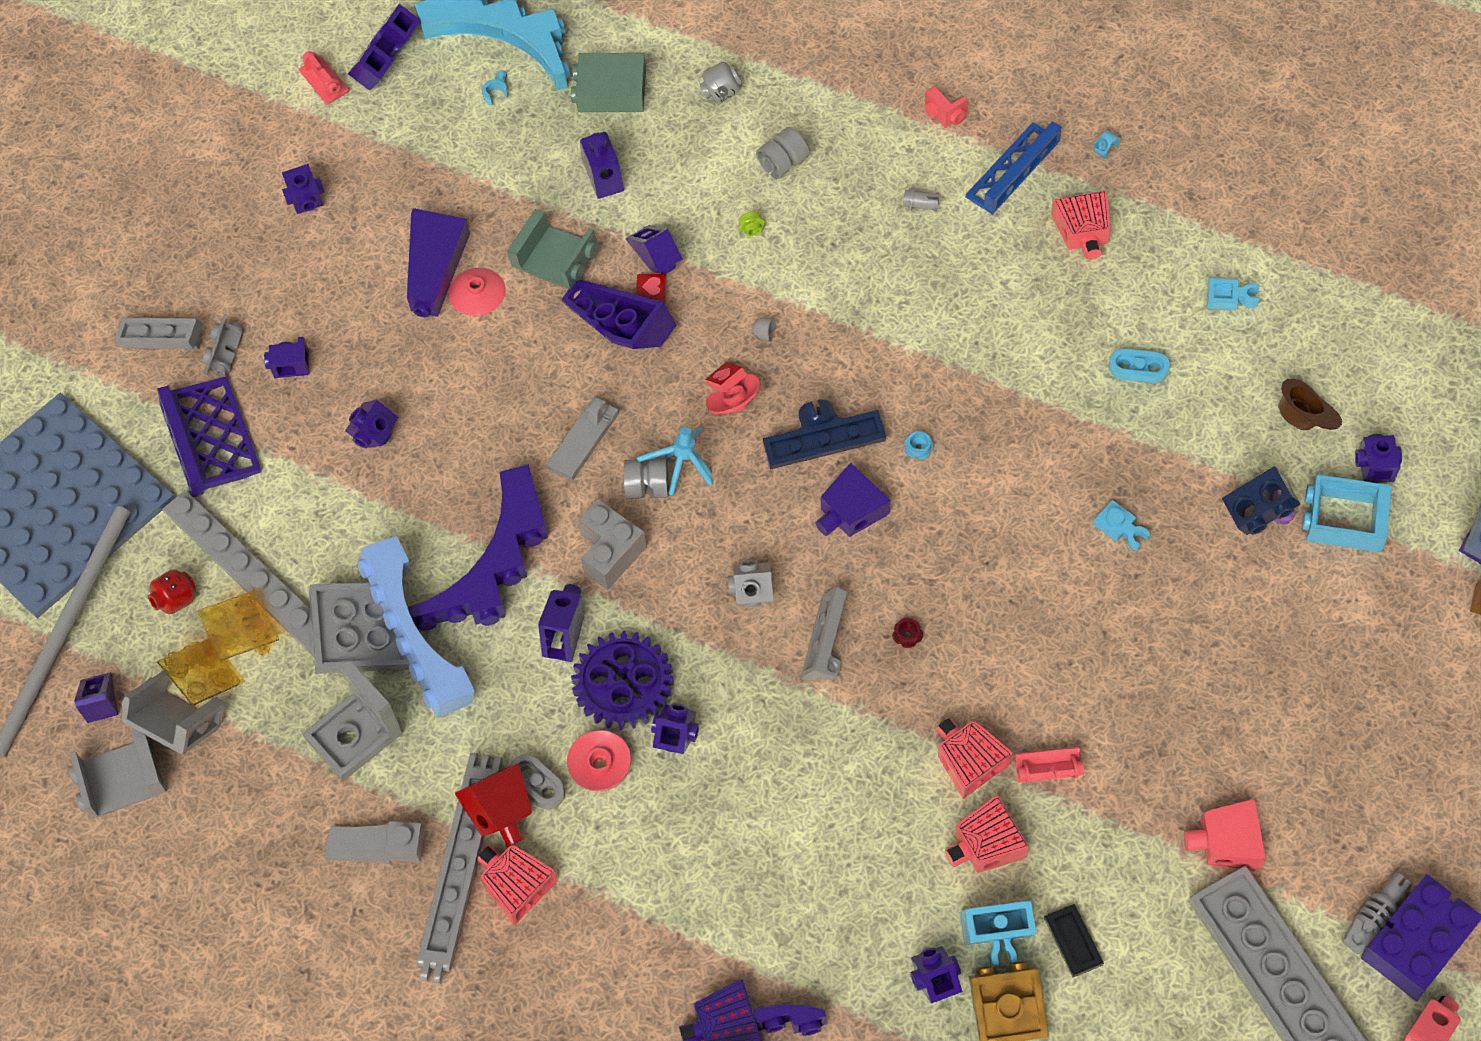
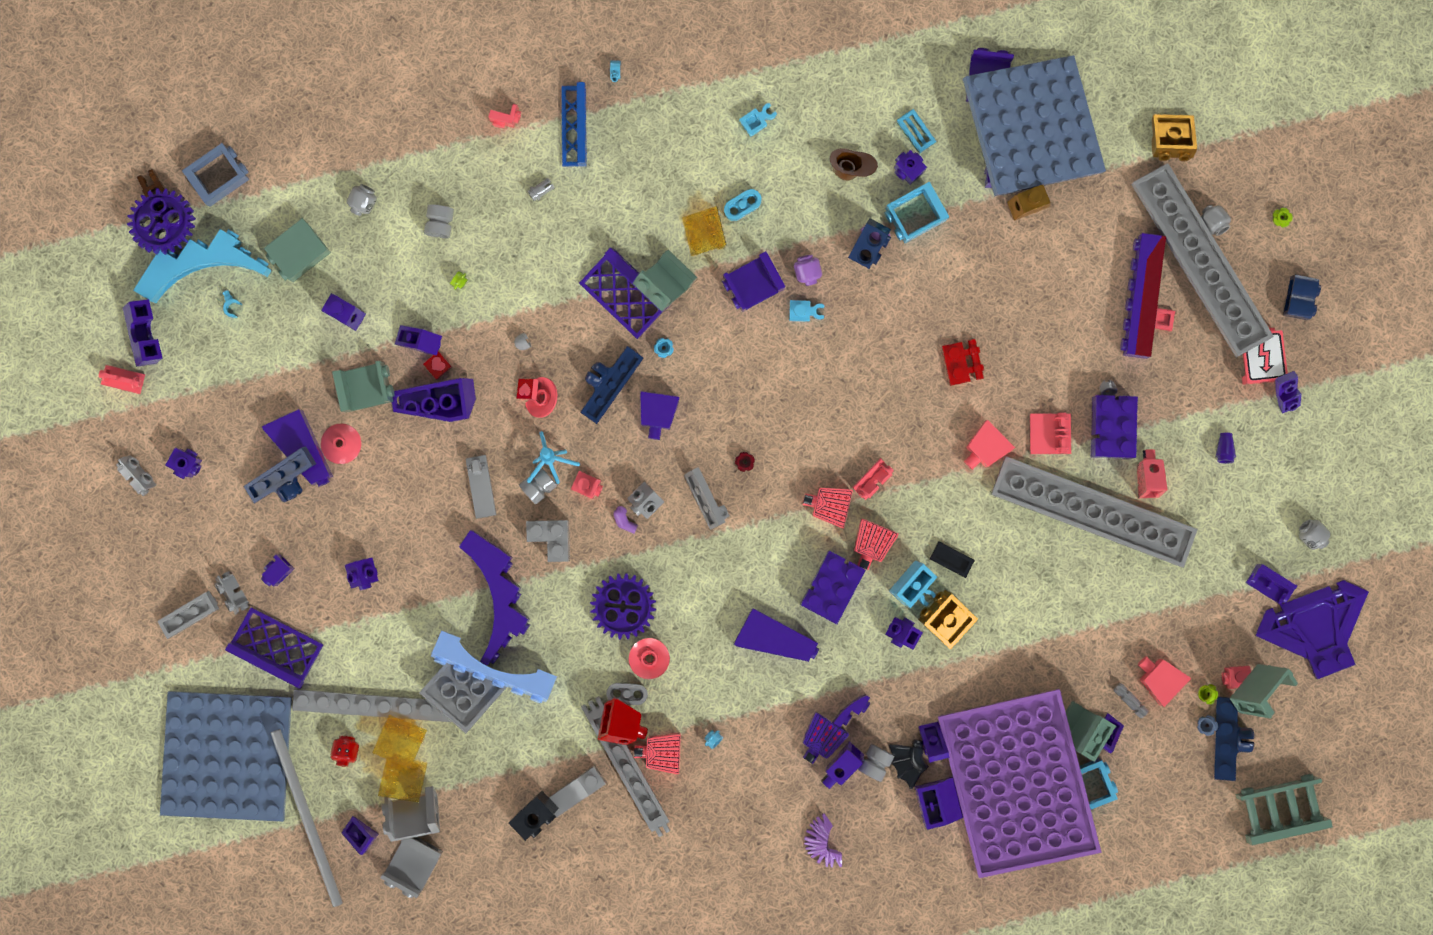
camera: 45 degrees left, 25 degrees up
light grey bracket [302,661,403,781] -> none
dark purple torso [538,584,584,662] -> none
dark purple brick [651,704,699,754] -> none
coral torso [1051,191,1110,260] -> none
light grey hinge [1342,873,1412,954] -> none
none -> light grey hinge [116,455,156,496]
none -> dark blue plate [243,446,317,504]
none -> black brick [509,791,559,841]
none -> coral bracket [571,471,603,499]
none -> dark purple fence [579,247,670,339]
none -> medium lavender arm [613,506,638,534]
none -> sand green panel [632,250,698,311]
none -> clear yellow hinge [682,206,727,256]
none -> medium azure plate [704,730,723,749]
none -> dark purple panel [722,251,786,312]
none -> dark purple slope [733,608,819,662]
none -> medium lavender head [794,254,822,286]
none -> dark purple piece [800,551,866,624]
none -> medium azure tile [897,109,937,154]
none -> red plate [942,339,984,386]
none -> coral hinge [1030,413,1071,454]
none -> light grey hinge [1100,380,1117,396]

